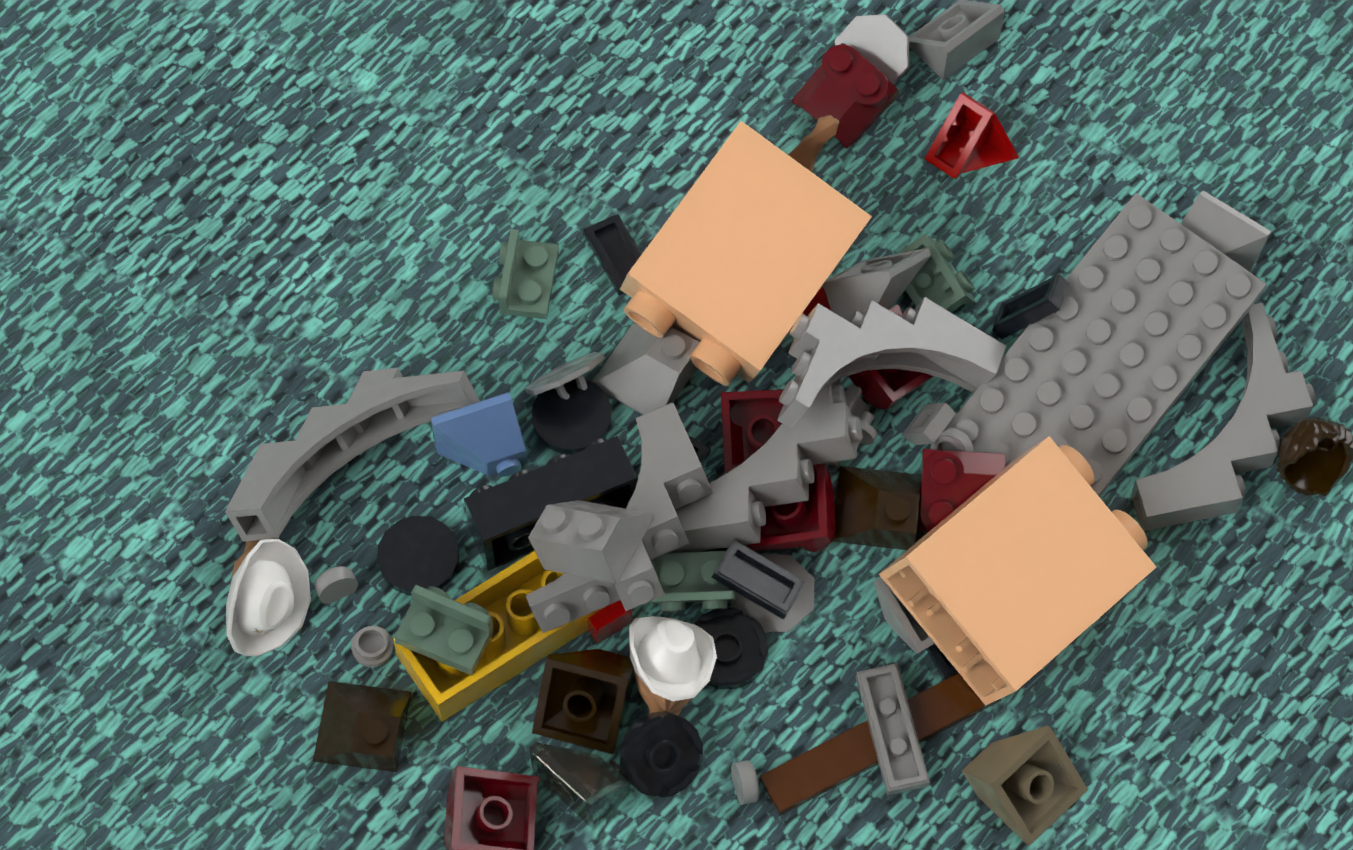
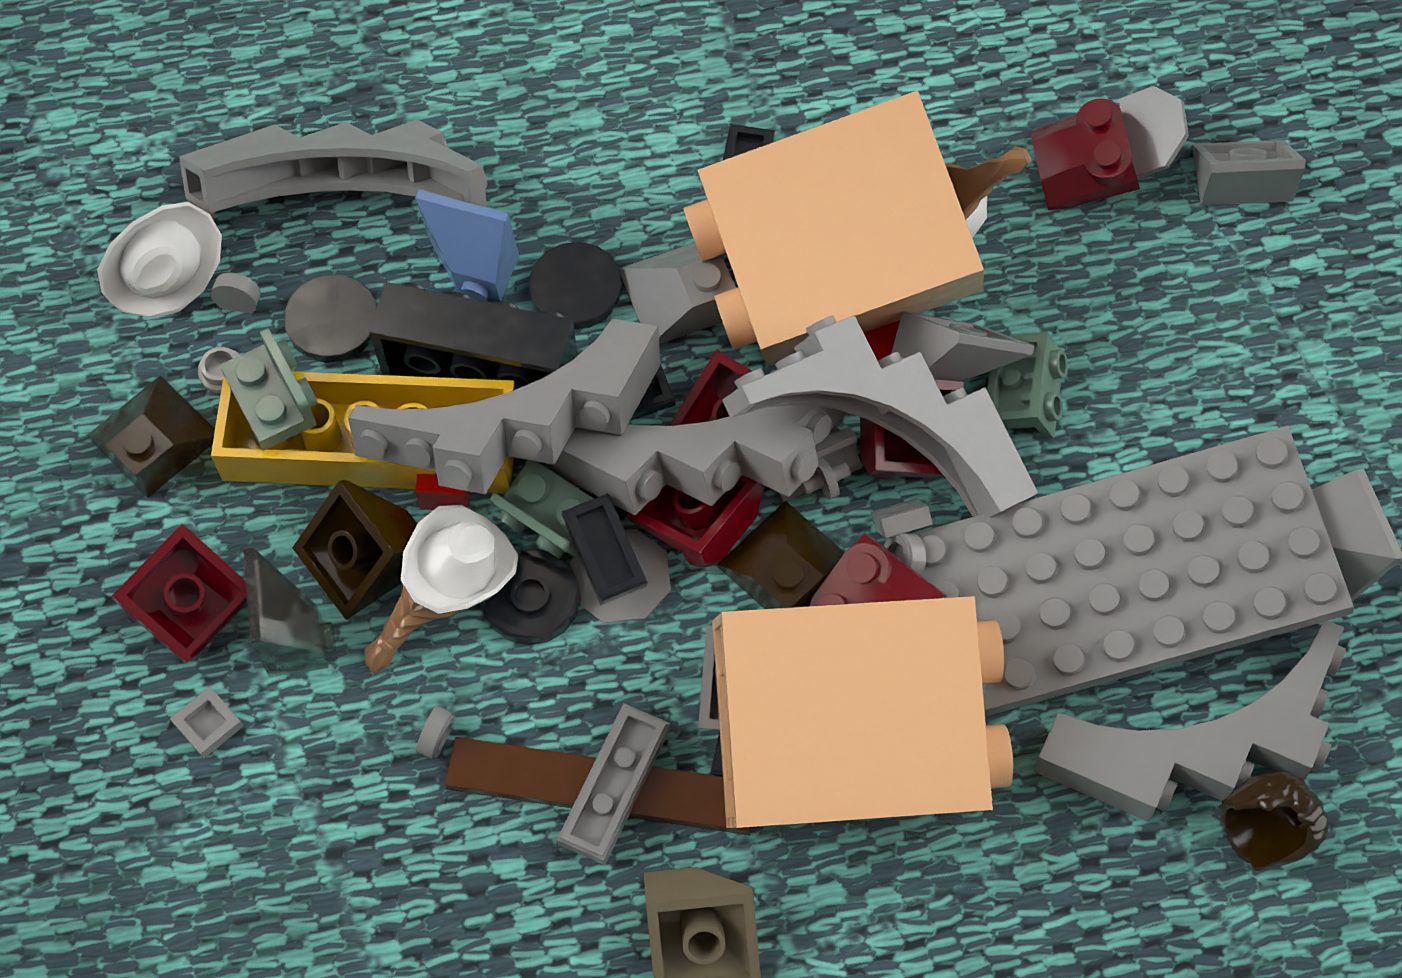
camera: 40 degrees right, 0 degrees up
sand green bracket [493,229,559,319] -> none
light grey piece [525,352,605,400] -> none
light grey slope [528,500,653,584] -> none
black tile [620,711,703,797] -> none
red slope [924,92,1019,180] -> none
black tile [992,274,1069,340] -> none

